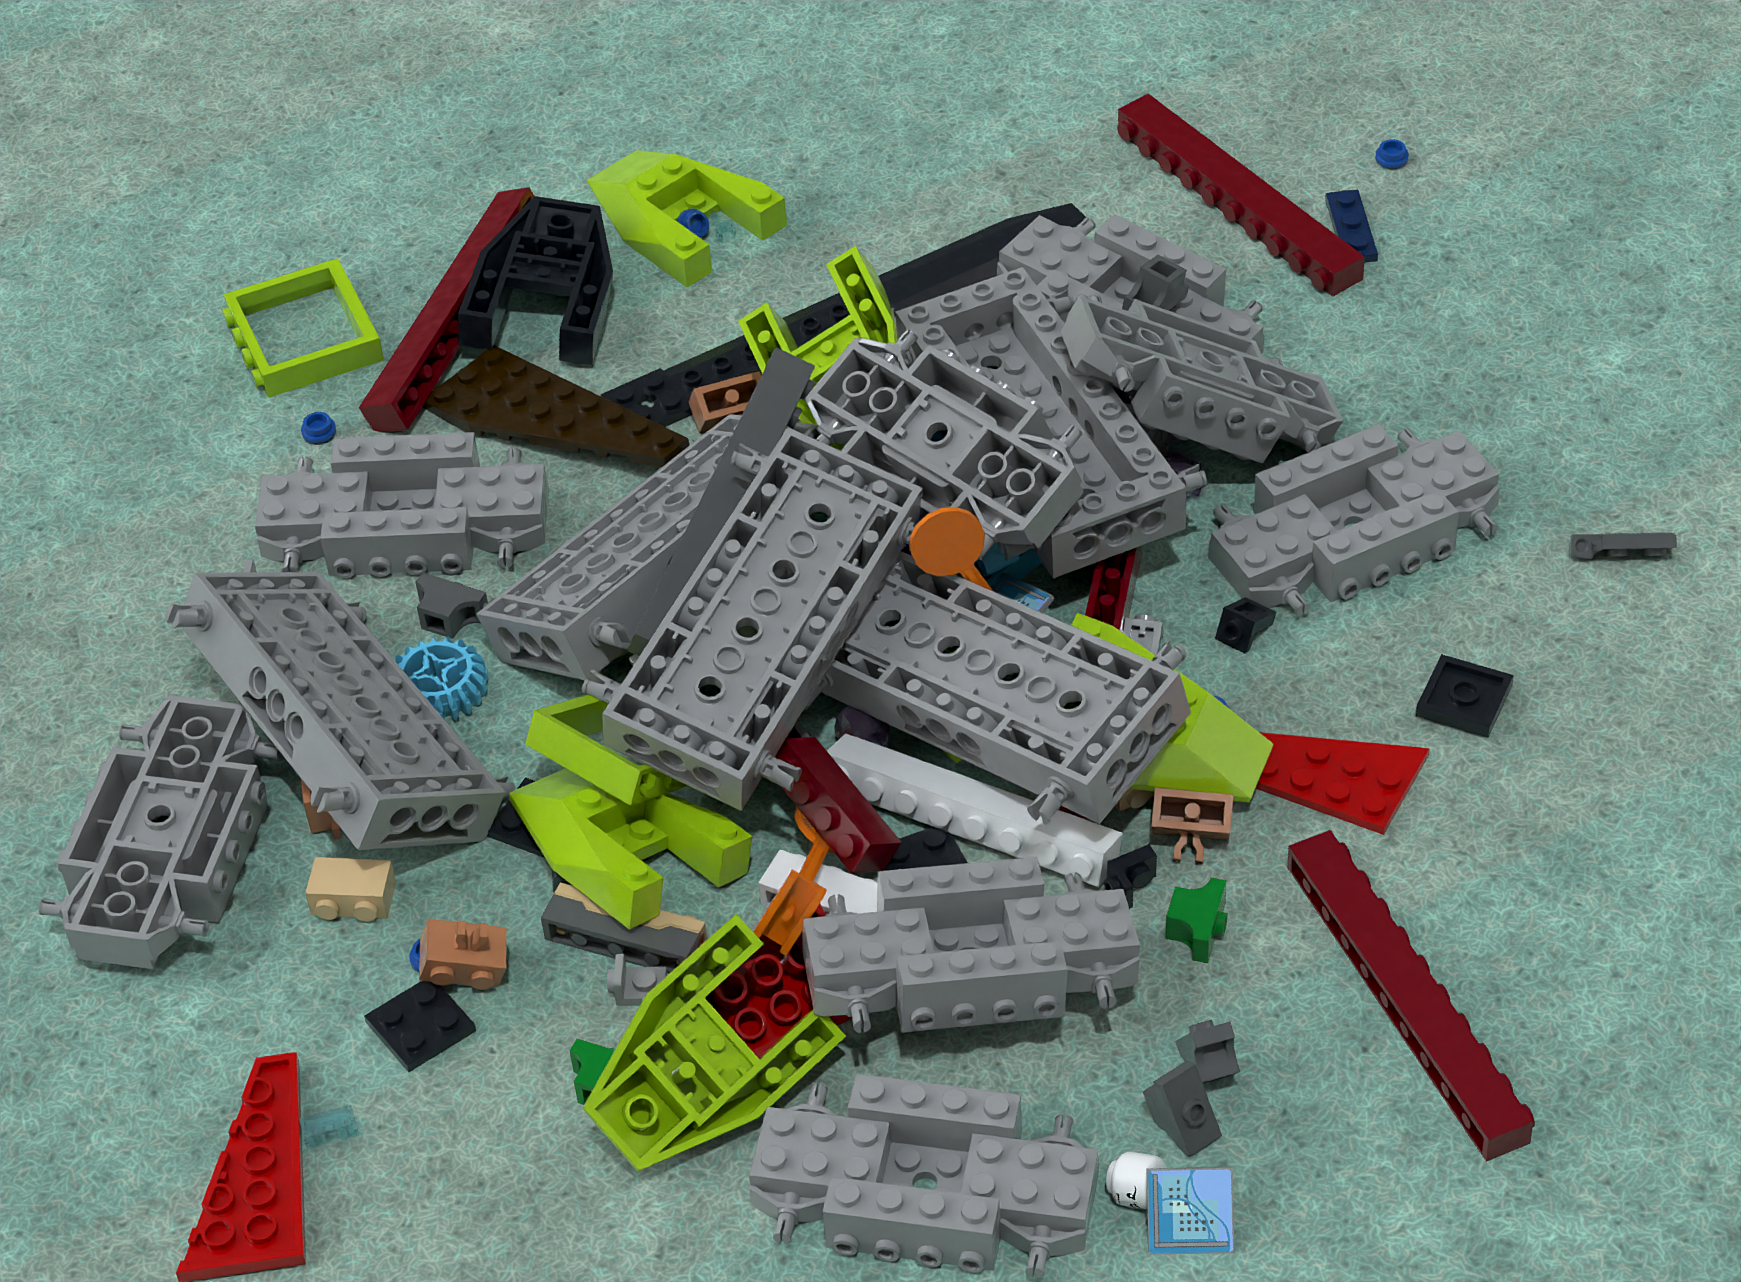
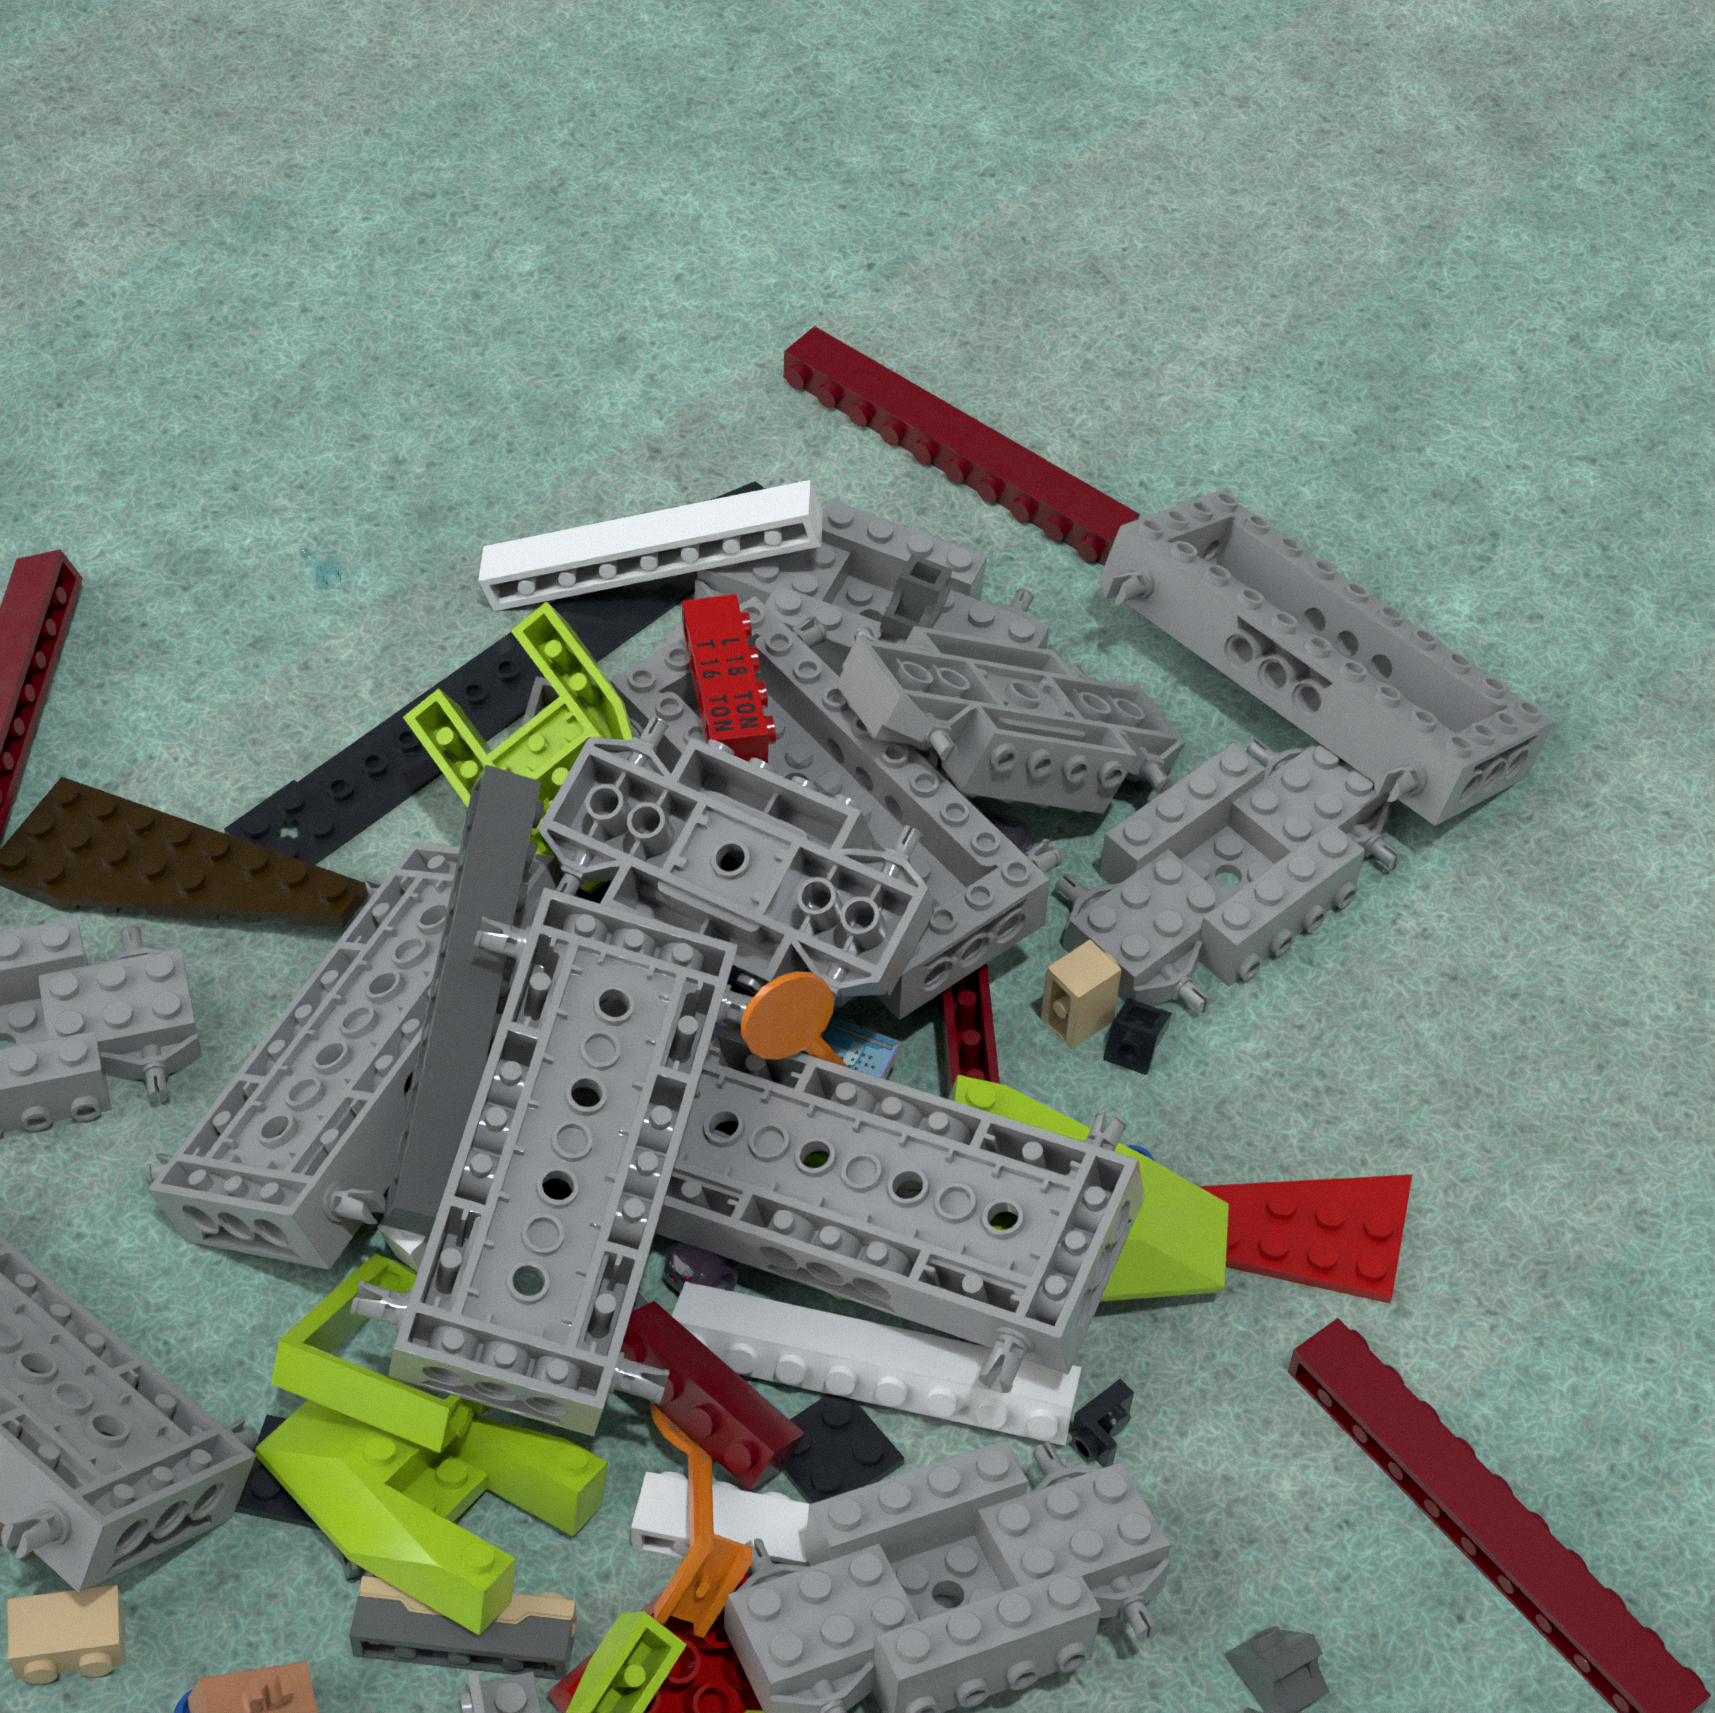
camera: 20 degrees left, 5 degrees up
medium azure gear [395,636,489,722] -> none
dark grey brick [415,573,488,639] -> none
black wedge [458,196,613,365] -> none
lime wedge [587,150,787,287] -> none
blue plate [677,208,709,238] -> none
nougat brick [688,371,761,433] -> none
light grey bracket [1123,615,1164,655] -> none
nougat brick [1151,788,1233,863] -> none
green brick [1166,877,1228,963] -> none
dark blue plate [1325,189,1378,263] -> none
blue plate [1375,139,1409,168] -> none
black plate [1416,654,1514,738] -> none
dark grey hinge [1570,532,1677,559] -> none
none -> white brick [478,480,823,611]
none -> red brick [682,594,776,763]
none -> tan brick [1041,939,1122,1050]
none -> light grey piece [1098,490,1555,826]

